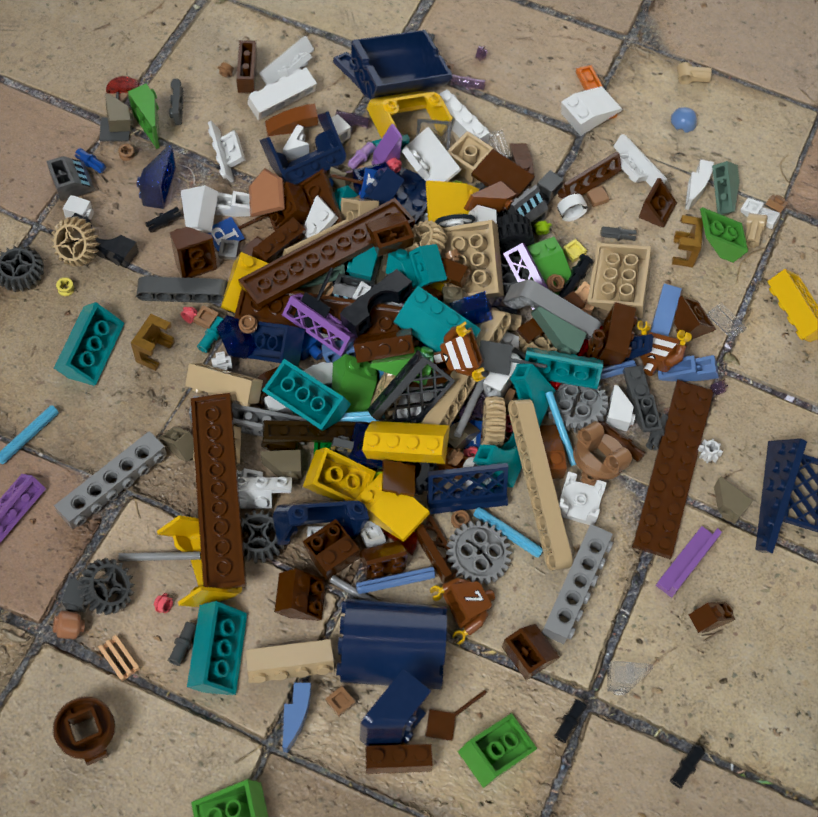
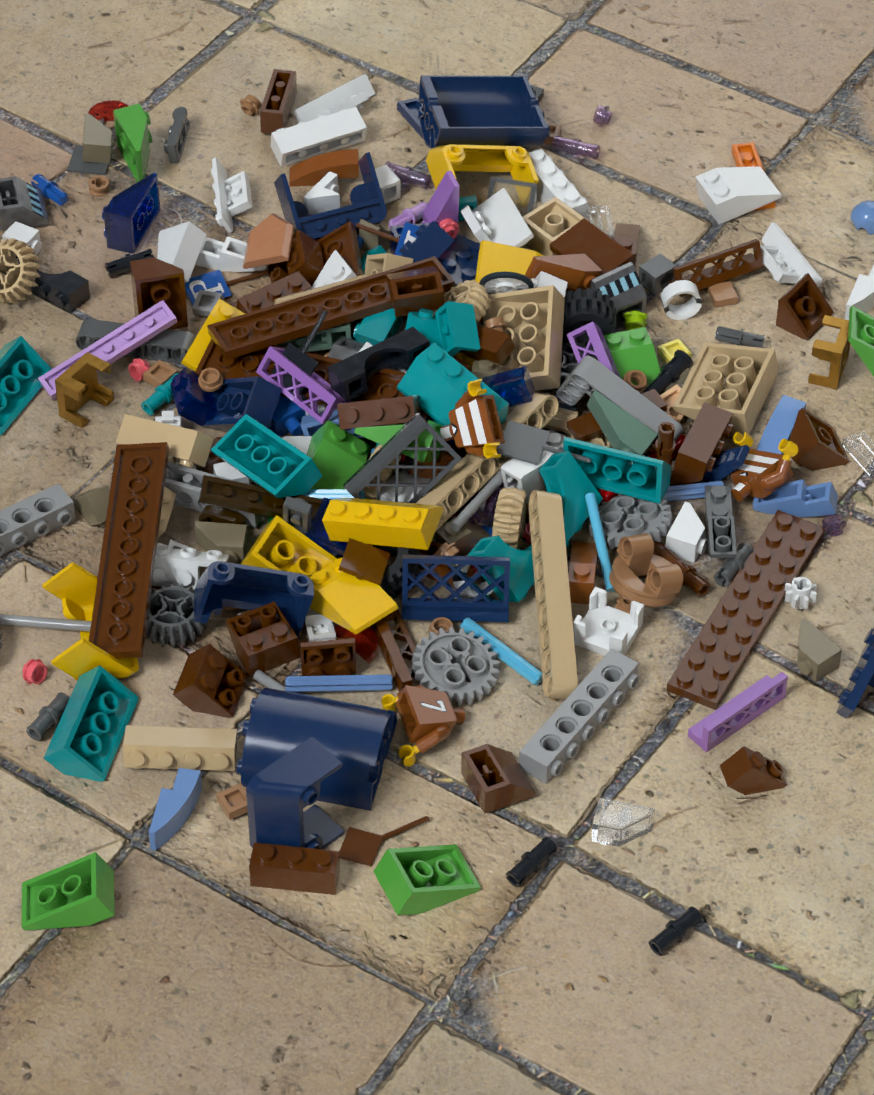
camera: 15 degrees right, 15 degrees down
none -> lavender plate [38,300,177,401]

